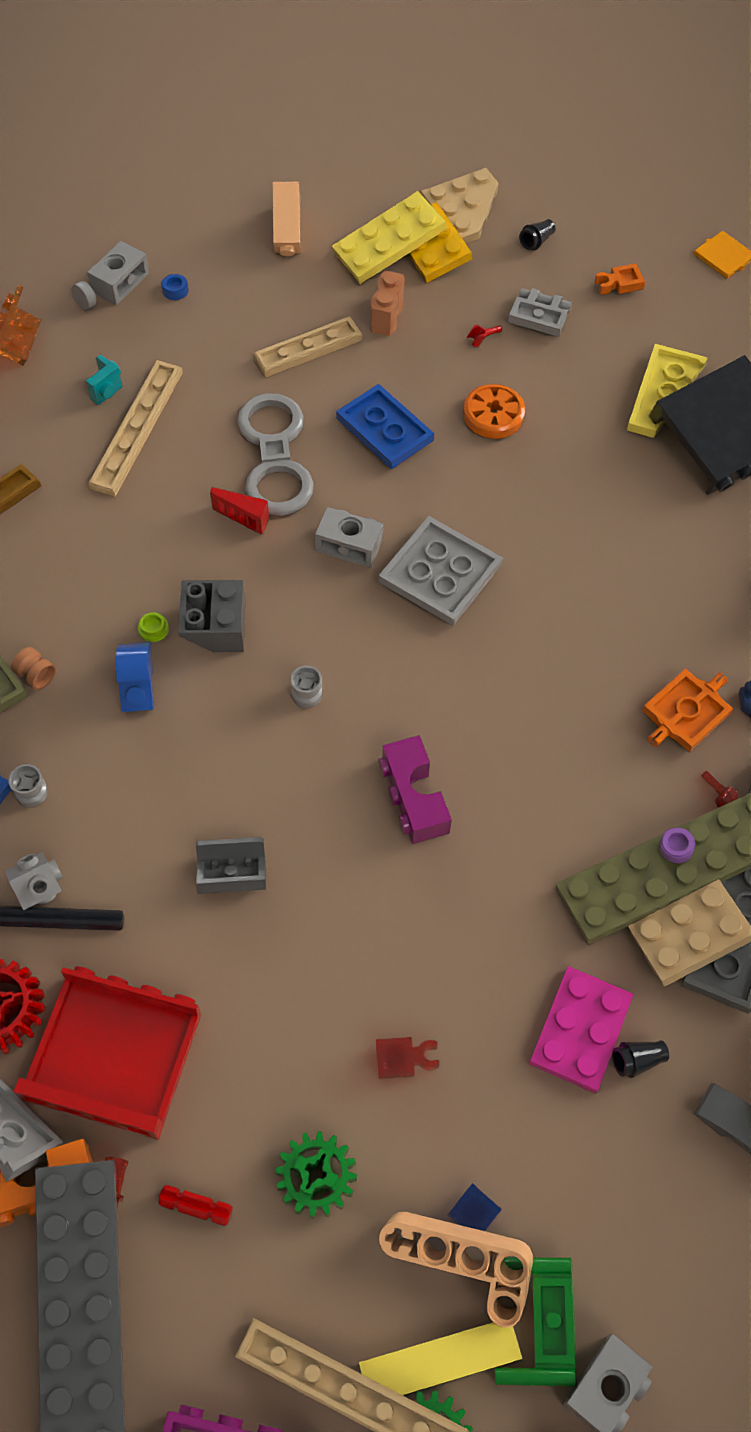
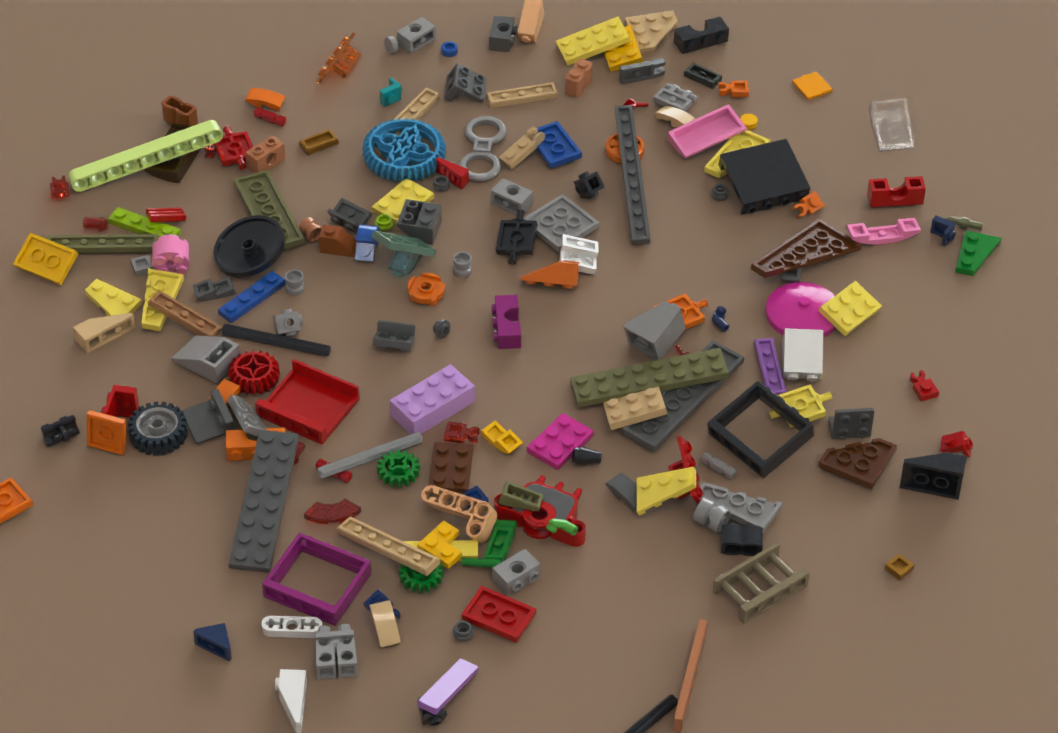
camera: 15 degrees right, 15 degrees down
black cone [519,219,556,250] -> none
medium lavender tile [660,827,695,863] -> none
none -> clear red tile [304,498,361,524]
none -> light grey axle [317,432,423,479]
none -> dark orange slope [319,224,357,258]
none -> dark grey bracket [327,198,372,232]
none -> dark azure gear [362,118,446,182]
none -> sand green tile [371,231,437,257]
none -> light yellow plate [372,178,434,226]
none -> clear light blue slope [388,250,422,277]
none -> lavender brick [390,364,475,434]
none -> orange plate [408,273,445,306]
none -> yellow plate [417,521,462,570]
none -> reddish brown plate [428,442,473,494]
none -> dark grey plate [433,175,450,192]
none -> dark grey plate [433,319,450,338]
none -> dark grey bracket [444,63,486,102]
none -> yellow slope [480,420,523,455]
none -> dark grey brick [489,15,517,52]
none -> red piece [494,475,586,547]
none -> black plate [496,209,538,265]
none -> olive slope [498,481,544,512]
none -> tan hinge [499,126,545,169]
none -> orange slope [521,260,580,289]
none -> bright green arm [546,519,578,536]
none -> white slope [559,234,598,275]
none -> black brick [574,171,605,198]
none -> dark grey plate [614,105,650,245]
none -> dark grey hinge [619,58,666,84]
none -> light grey slope [623,301,686,360]
none -> tan slope [655,106,695,127]
none -> bright pink slope [668,104,747,159]
none -> black arch [674,16,729,54]
none -> pearl dark grey tile [684,63,722,89]
none -> dark grey plate [711,184,729,200]
none -> yellow tile [740,114,758,130]

